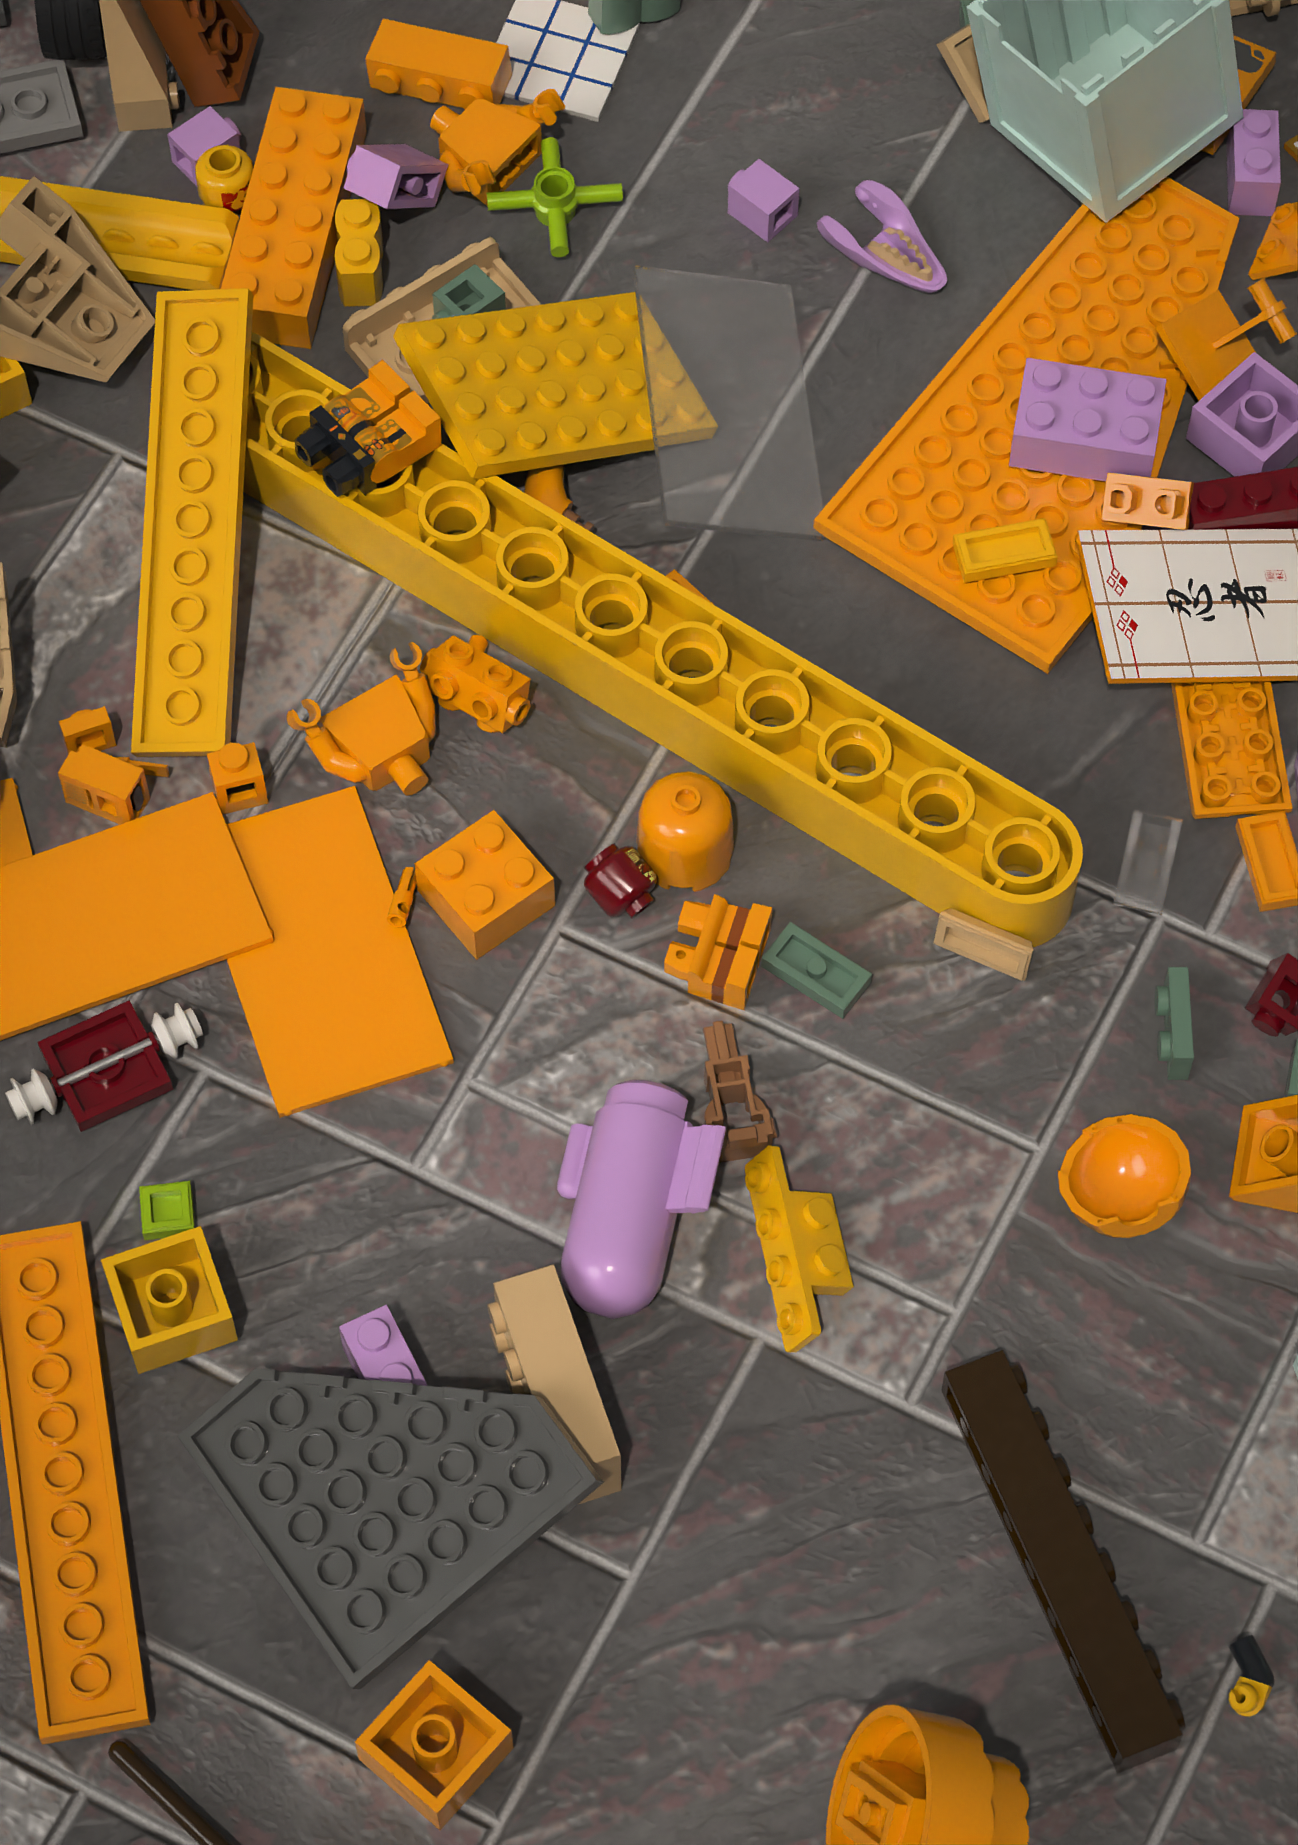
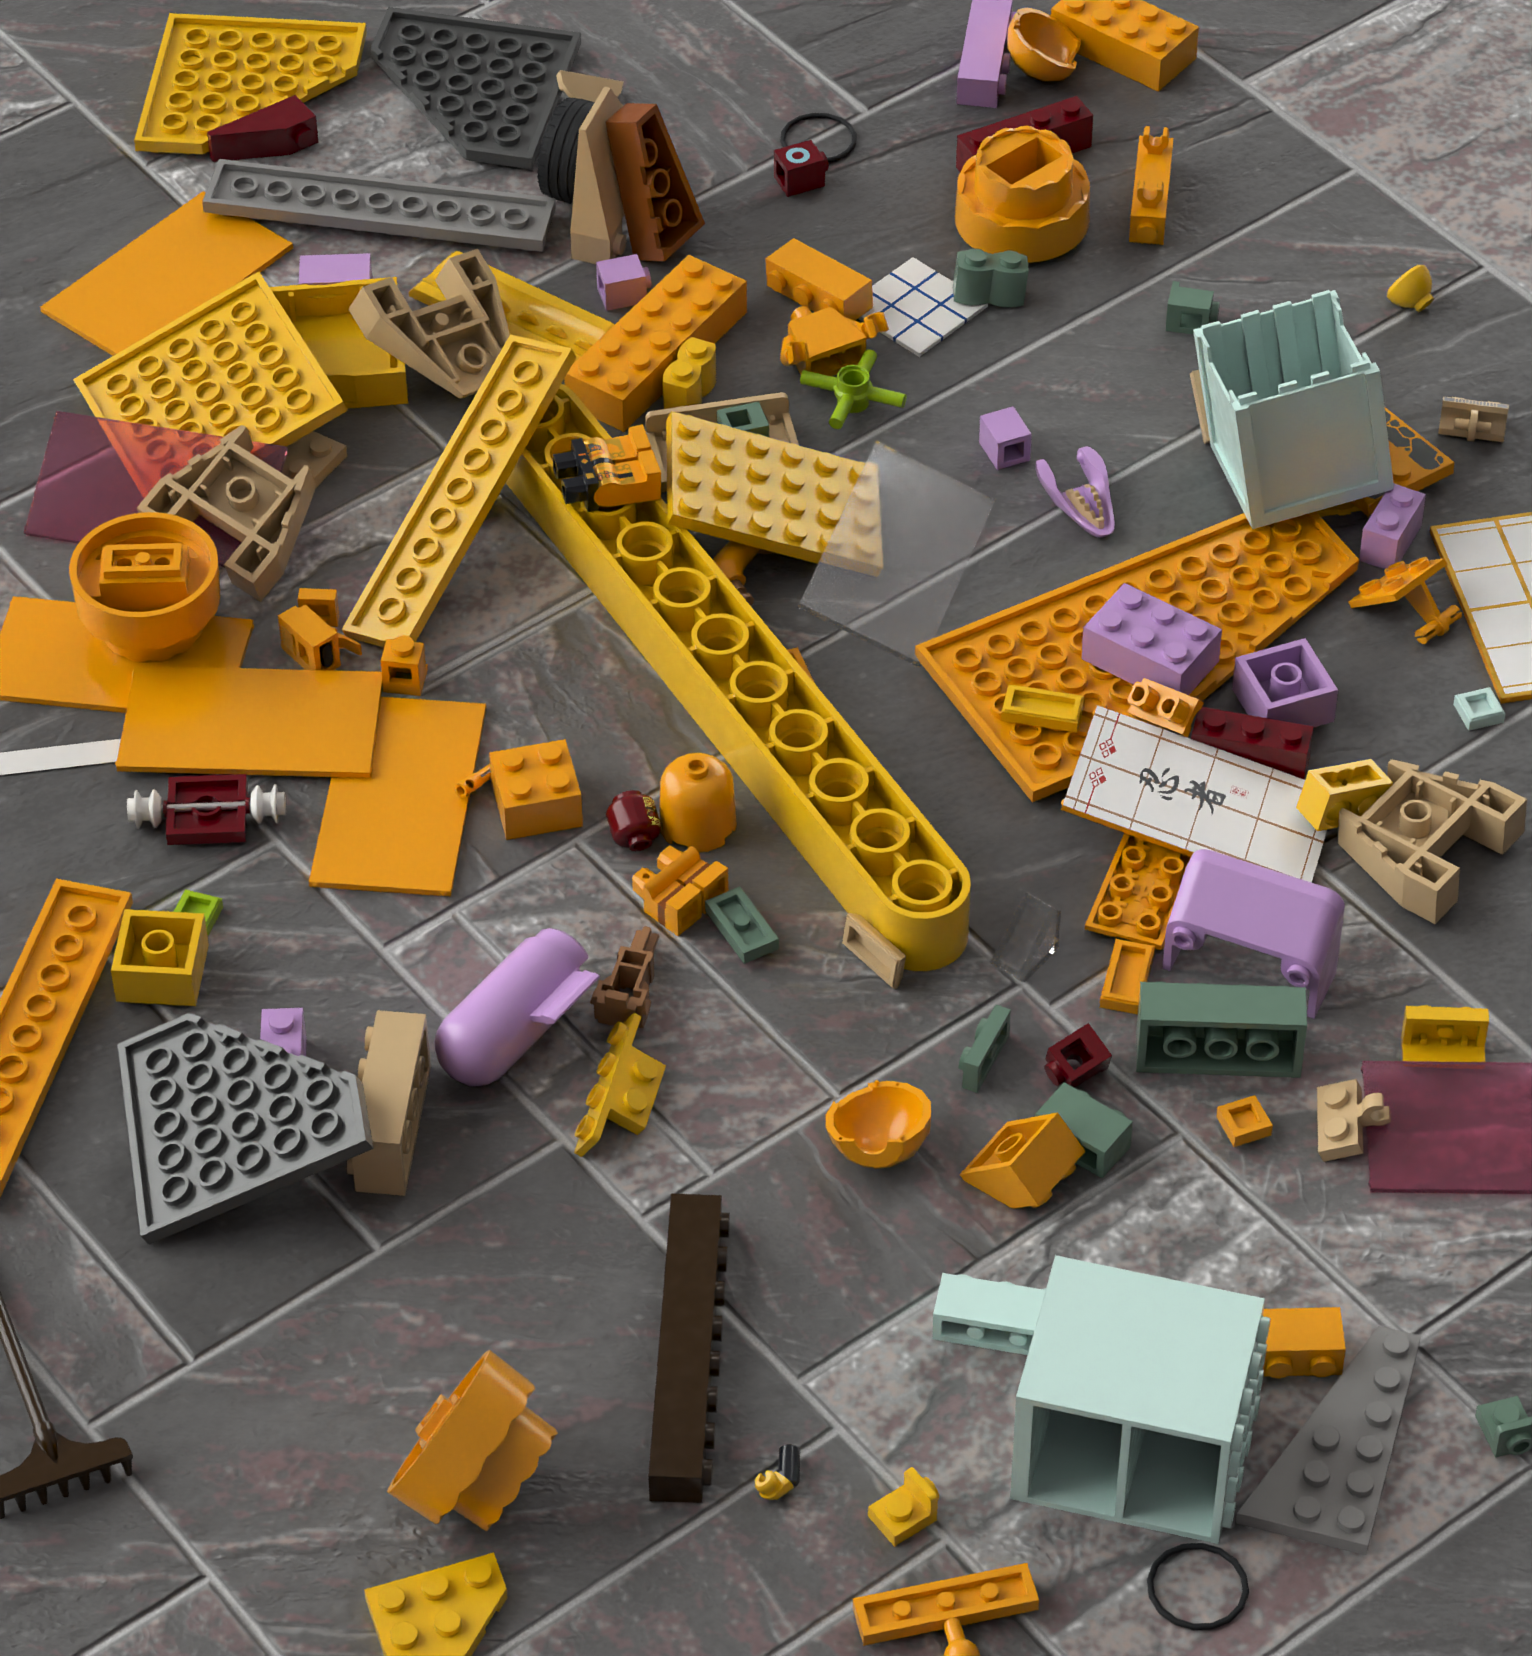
camera: 25 degrees right, 15 degrees down
yellow head [195,145,253,212] -> none
light orange torso [286,642,435,796] -> none
lavender brick [343,144,448,209] -> none
light orange brick [355,1660,513,1830] -> none
light orange brick [420,635,531,734] -> none
light orange plate [1155,278,1297,401] -> none

